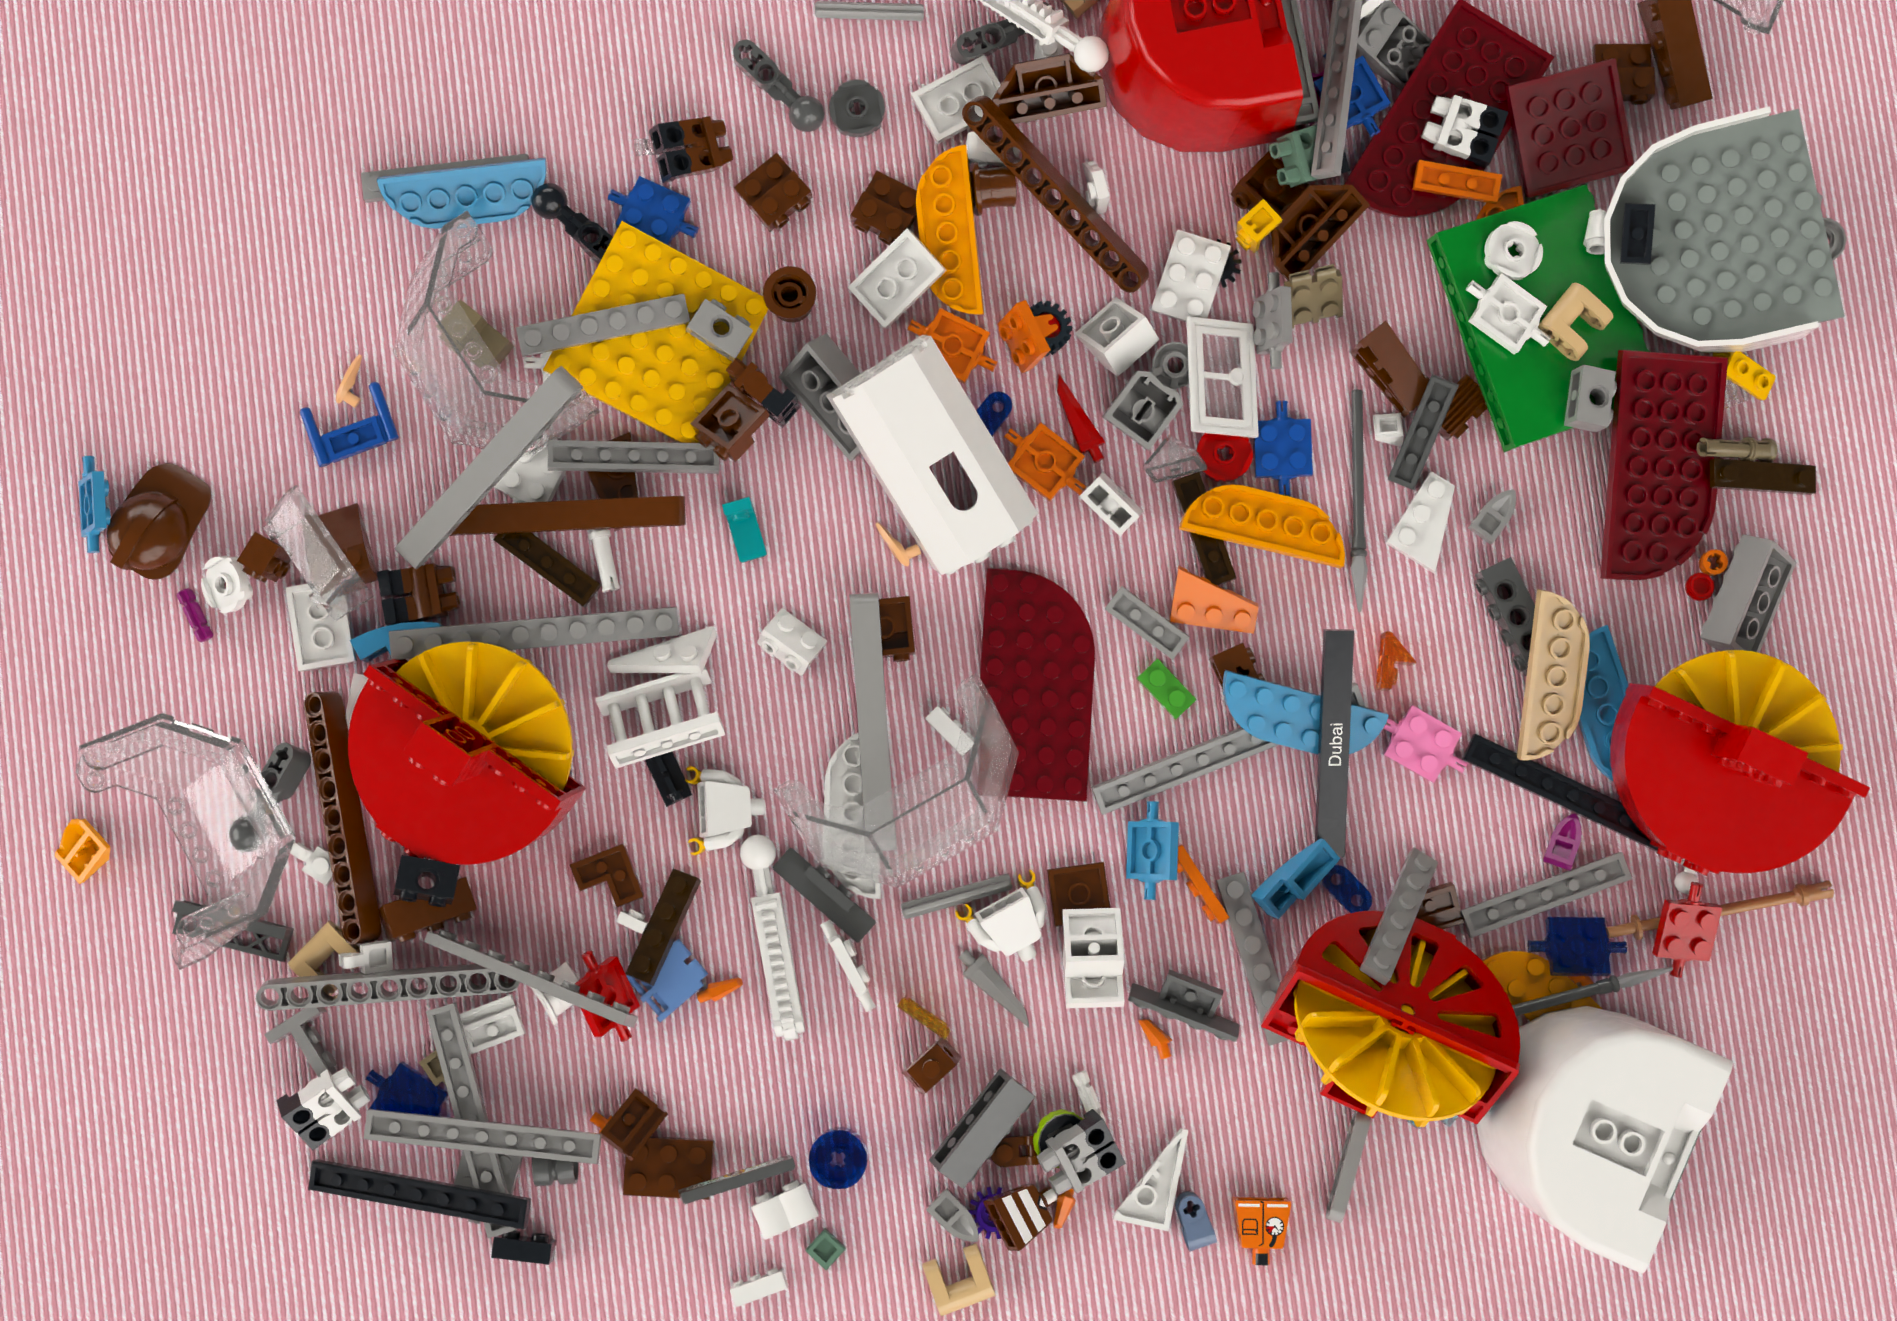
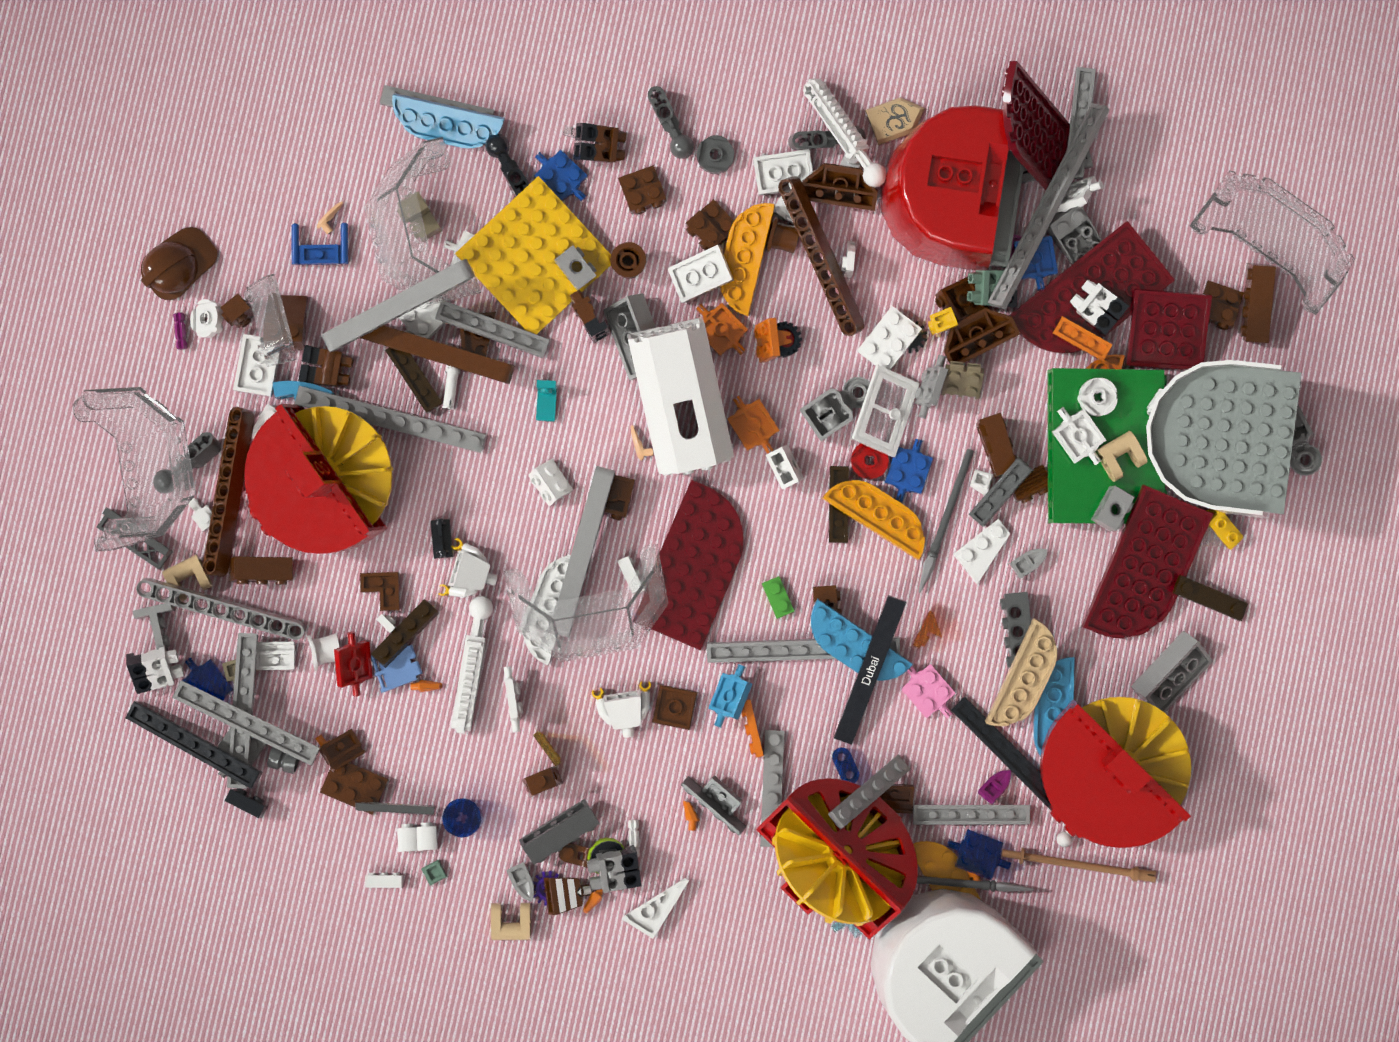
camera: 25 degrees right, 0 degrees up
light orange slope [55,819,111,884] -> none
dark azure plate [78,456,111,553] -> none
white plate [338,940,393,974] -> none
black brick [393,855,460,907] -> none
light grey plate [424,929,638,1028] -> none
light grey plate [516,294,690,357] -> none
white fence [595,666,725,769] -> none
white wing [607,626,717,673] -> none
reddish brown plate [690,384,770,462] -> none
dark grey bracket [773,848,876,943] -> none
light grey axle [815,1,924,21] -> none
light grey axle [901,874,1012,919] -> none
light grey bar [958,950,1029,1027] -> none
clear blue plate [976,391,1012,437] -> none
red bar [1057,374,1105,463] -> none
white bracket [1062,908,1124,1008] -> none
white slope [1075,297,1160,376] -> none
light grey plate [1105,586,1190,660] -> none
clear slope [1144,434,1207,483] -> none
orange wing [1169,565,1259,634] -> none
sand blue piece [1175,1191,1217,1252] -> none
orange torso [1232,1197,1291,1266] -> none
dark azure slope [1251,838,1340,919] -> none
light grey beam [1326,1111,1371,1223] -> none
black plate [1620,203,1656,265] -> none
plate [1652,882,1722,978] -> none
red plate [1685,573,1714,601] -> none
dark tan pin [1697,437,1778,462] -> none
orange bush [1698,549,1728,576] -> none

